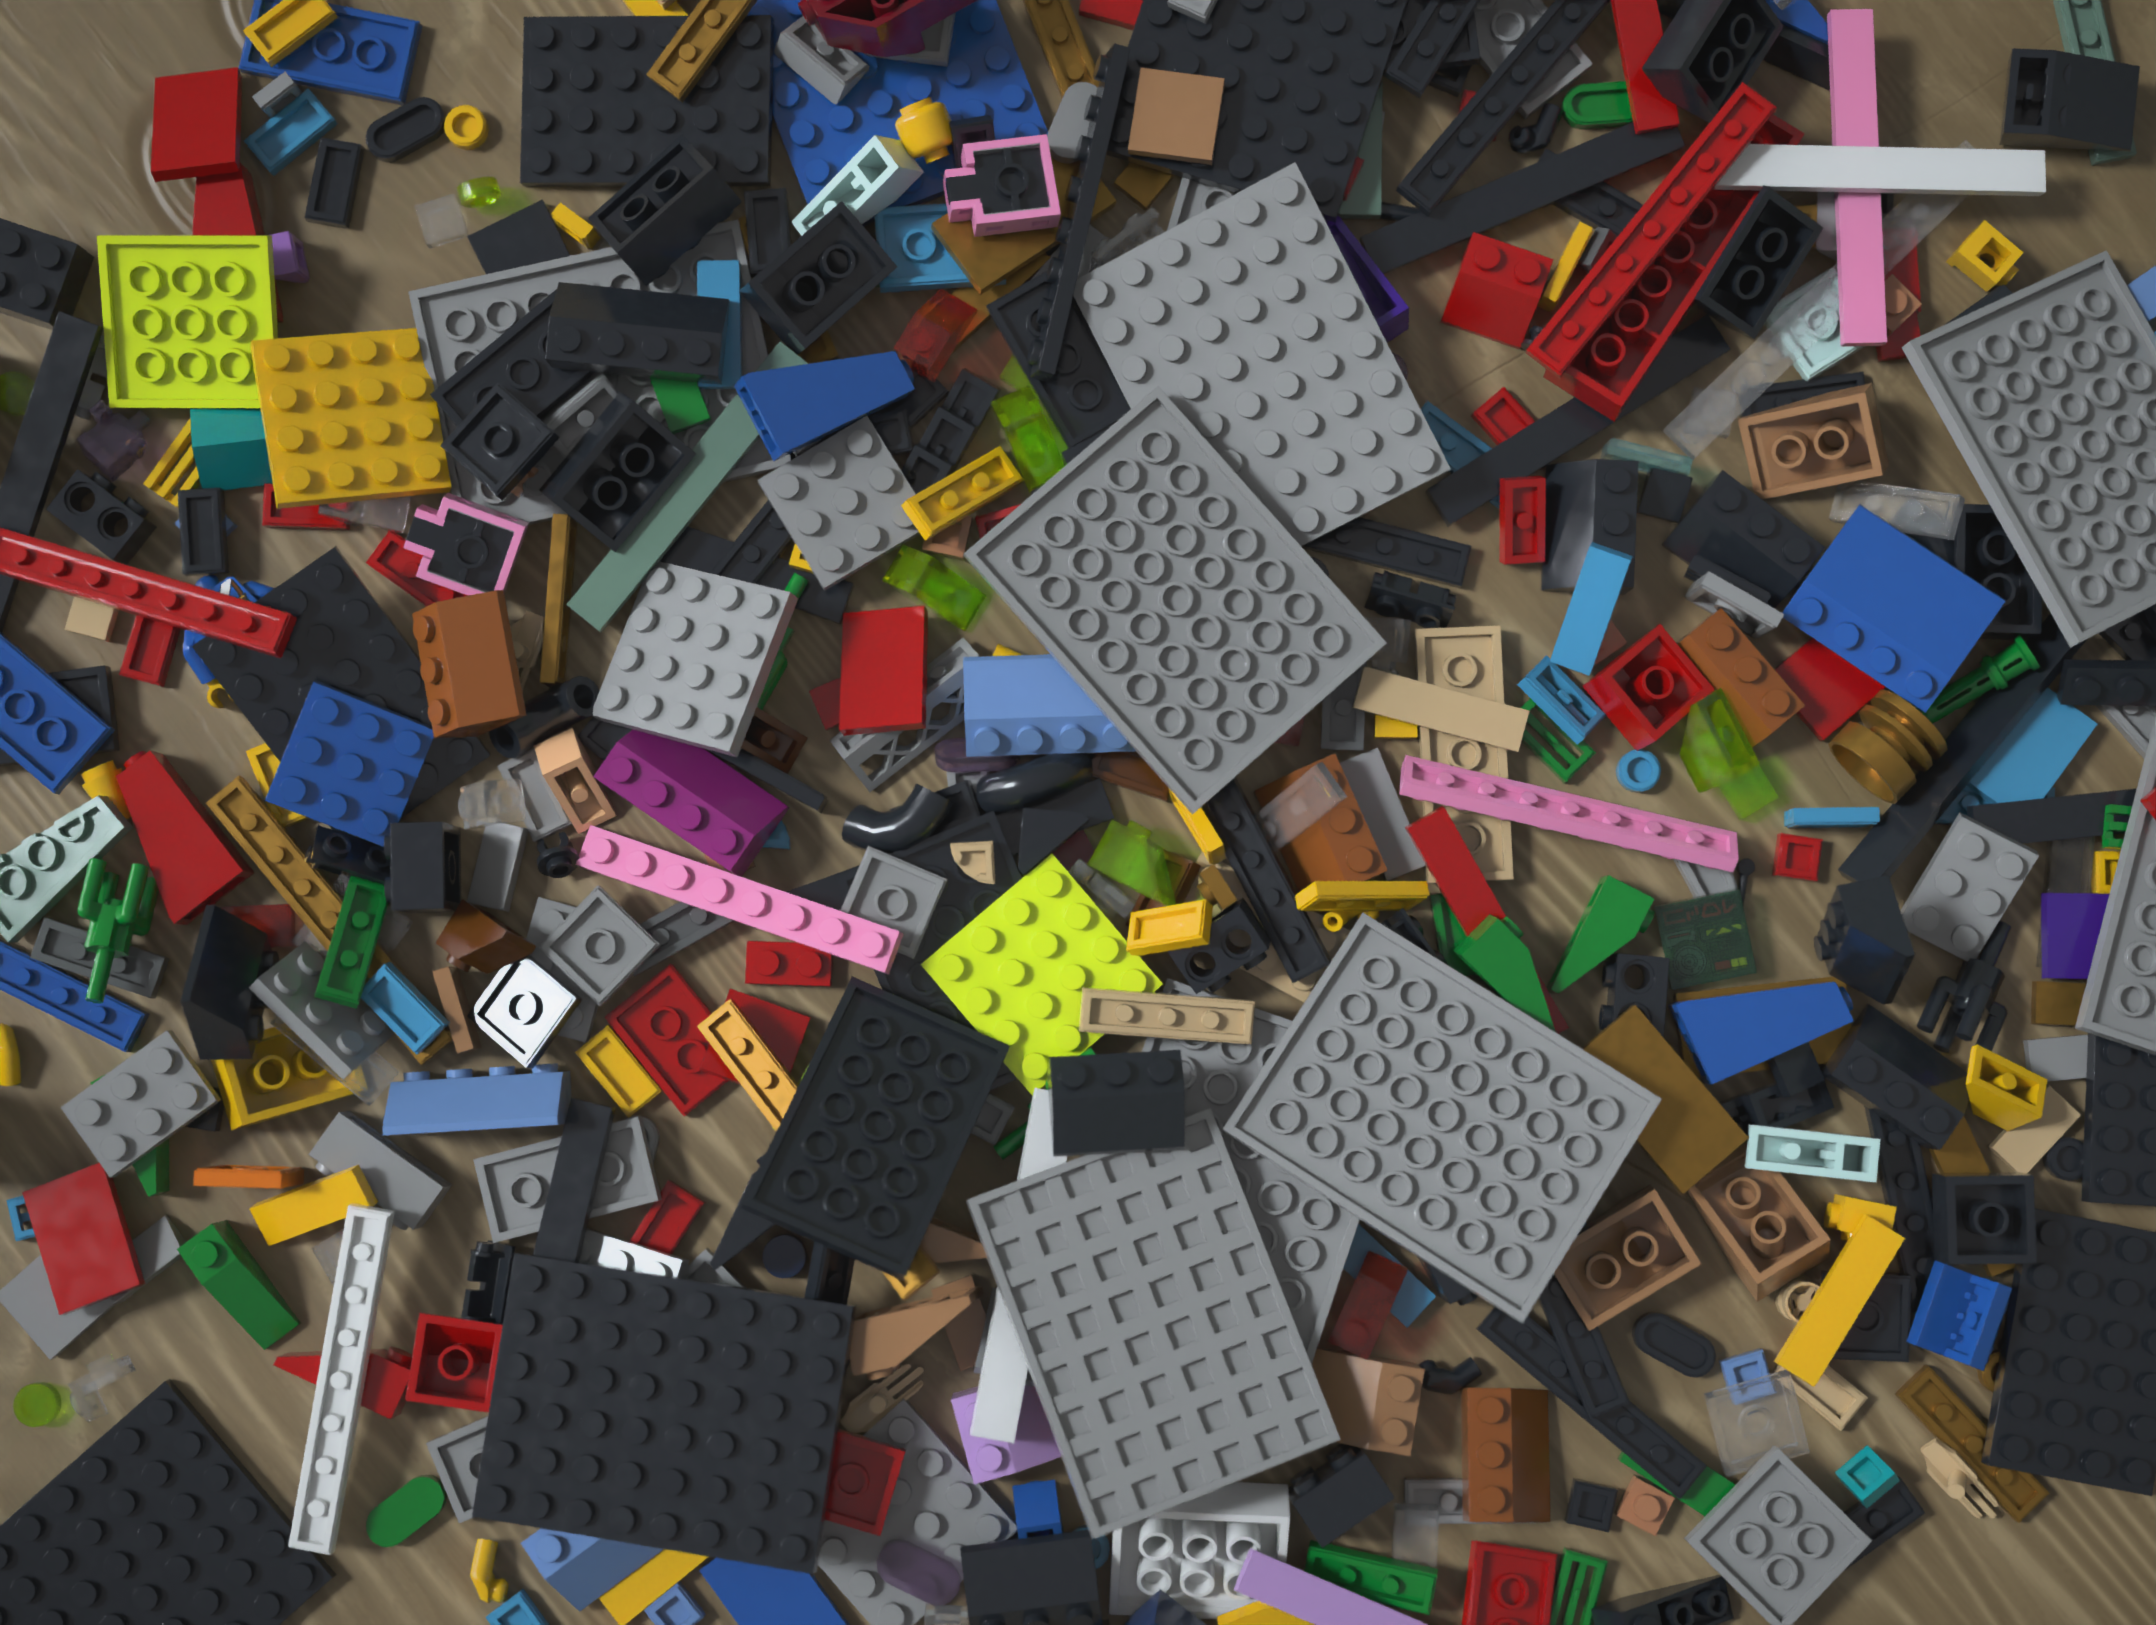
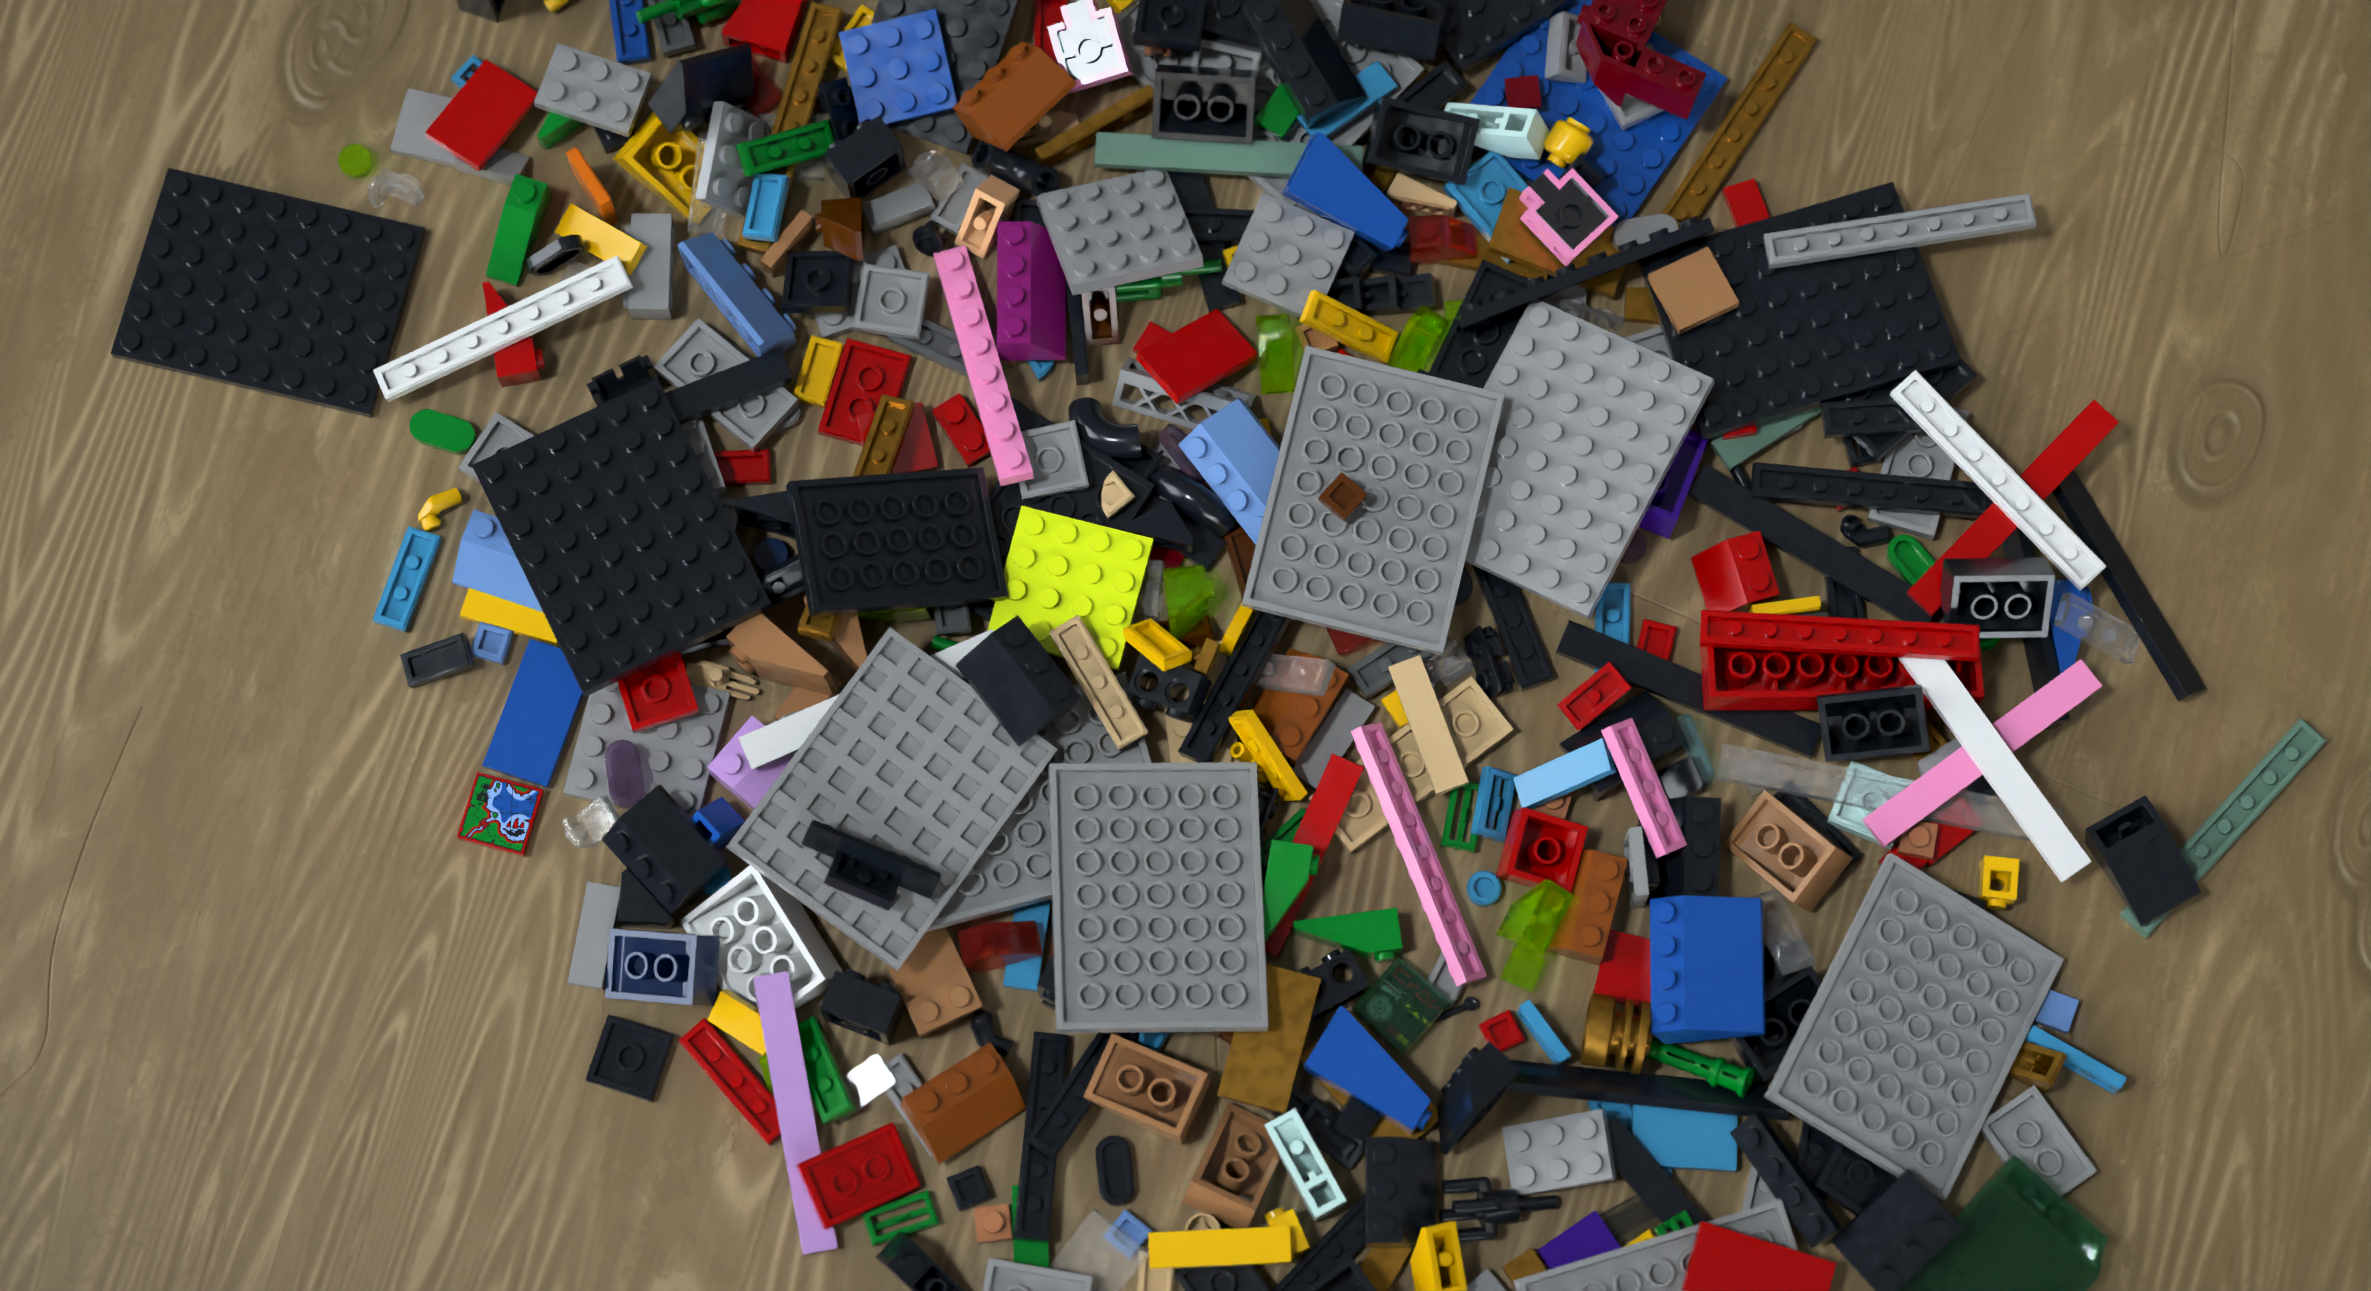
camera: 55 degrees right, 10 degrees down
red slope [405,1312,503,1413] -> none
none -> black tile [526,234,585,276]
none -> black bracket [802,820,942,911]
none -> reddish brown plate [1318,472,1367,522]
none -> tan slope [1386,173,1457,218]
none -> dark red tile [1504,75,1542,111]
none -> bright pink plate [1601,718,1687,858]

